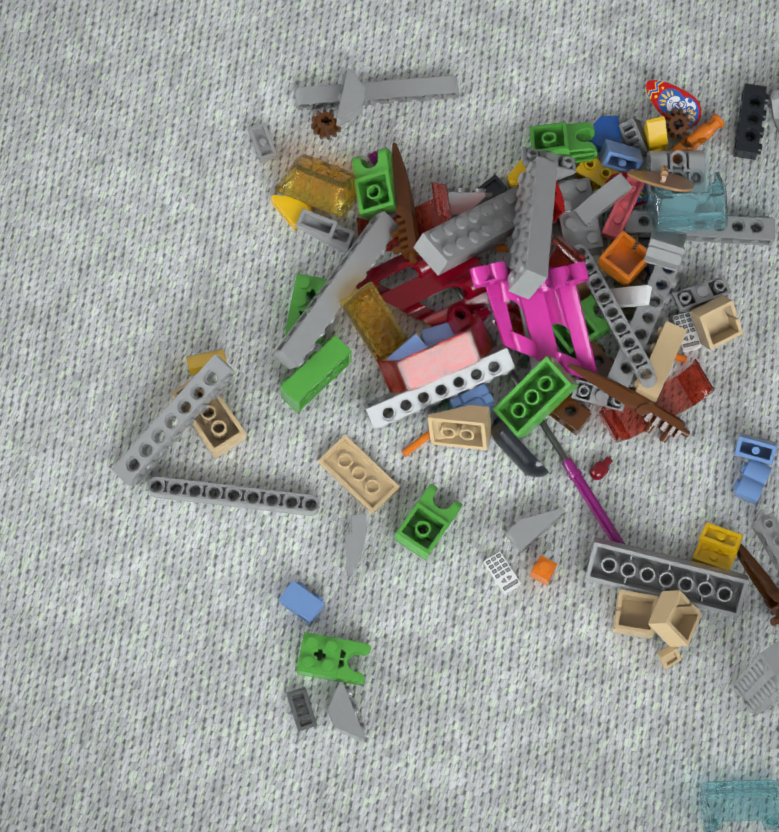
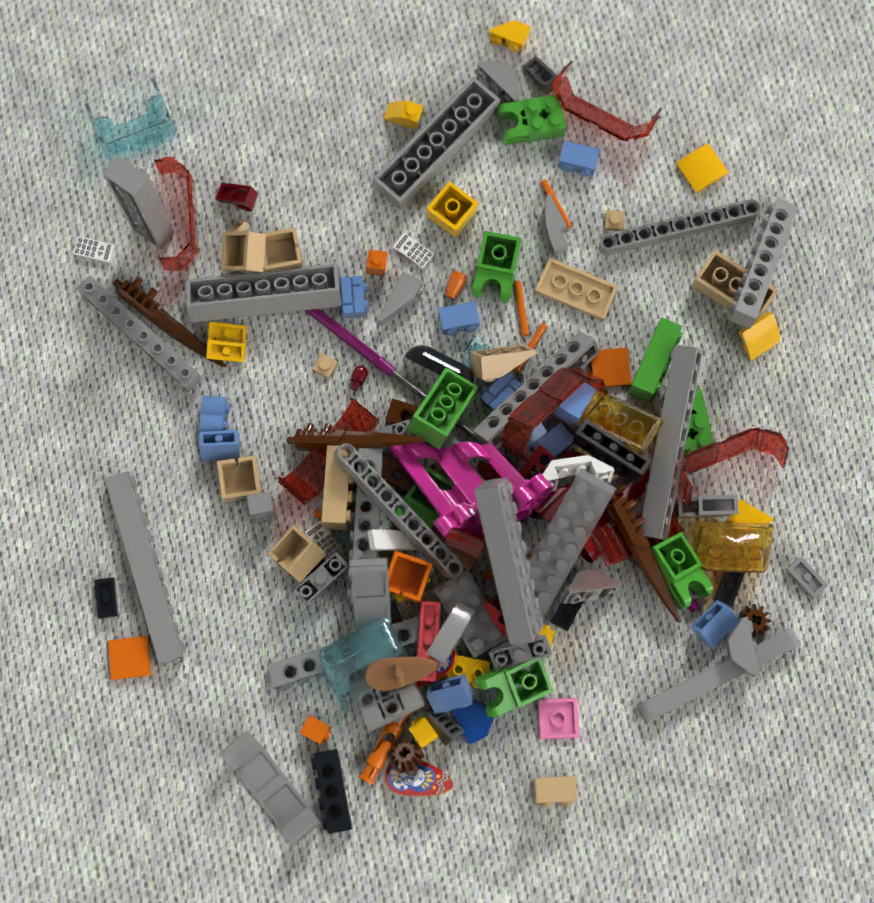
camera: 160 degrees right, 5 degrees up
none -> clear red windscreen [154,157,200,272]
none -> dark red plate [215,182,258,212]
none -> tan piece [217,455,262,503]
none -> light grey brick [244,492,277,523]
none -> orange brick [299,715,332,745]
none -> tan plate [312,353,338,379]
none -> medium blue brick [339,276,368,319]
none -> light grey brick [373,77,500,210]
none -> yellow slope [383,100,424,131]
none -> yellow brick [426,181,479,238]
none -> medium blue brick [438,301,480,336]
none -> orange cone [445,270,467,300]
none -> clear light blue plate [463,336,490,356]
none -> yellow slope [488,20,531,53]
none -> orange bar [514,281,529,337]
none -> tan piece [533,776,577,807]
none -> bright pink tile [537,698,579,740]
none -> orange bar [540,179,572,230]
none -> white slope [543,455,614,491]
none -> clear red windscreen [553,61,663,142]
none -> black brick [573,419,652,484]
none -> orange tile [591,348,632,388]
none -> tan plate [605,210,625,231]
none -> yellow slope [676,143,729,193]
none -> clear red windscreen [677,427,789,506]
none -> medium blue brick [691,600,739,649]
none -> black plate [713,564,746,608]

